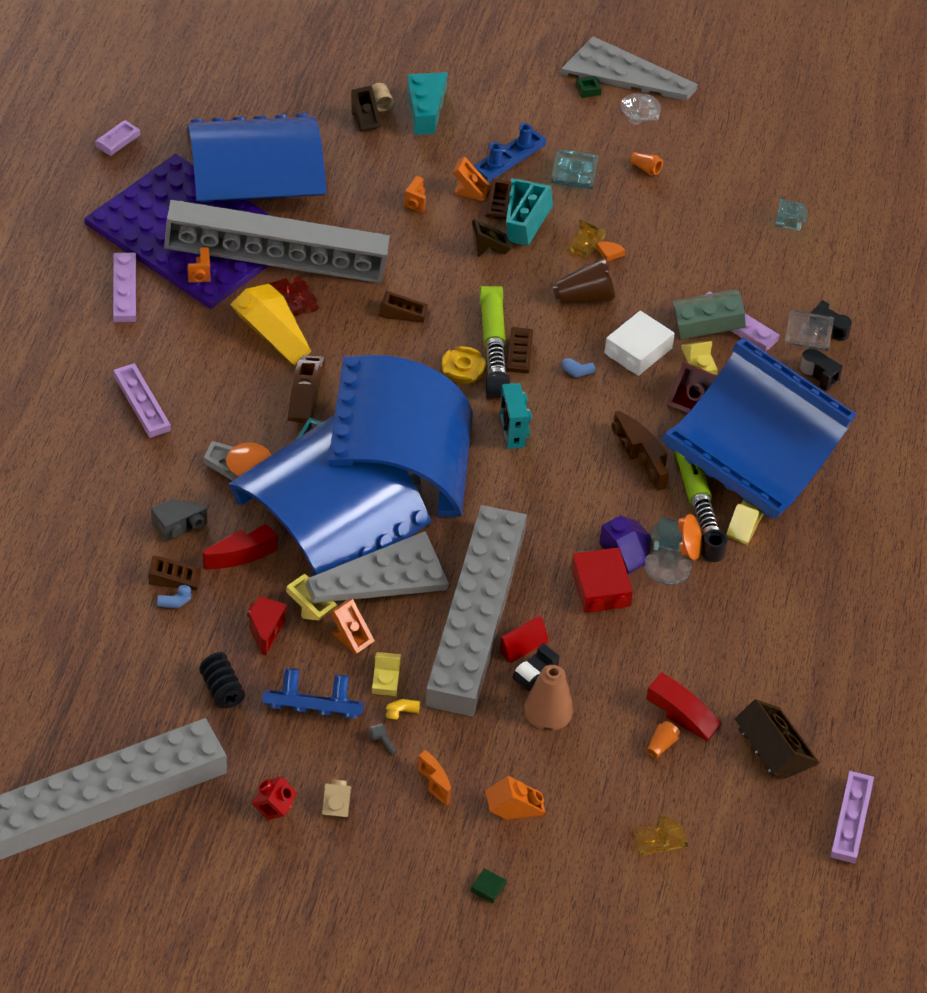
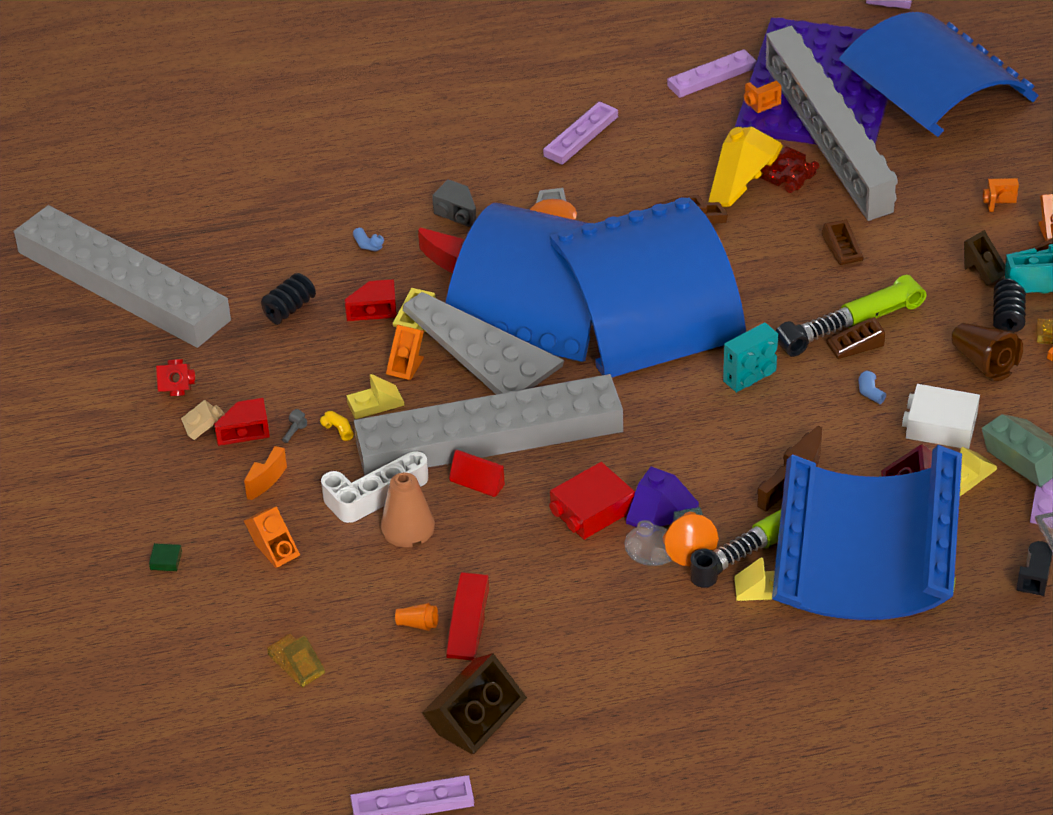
camera: 70 degrees right, 5 degrees down
reddish brown slope [149,556,201,590] -> none
blue plate [262,668,365,718] -> none
yellow tile [441,346,486,384] -> none
black leg [512,643,560,691] -> none
none -> red slope [215,398,270,446]
none -> white beam [321,451,428,523]
none -> black piece [993,278,1026,332]

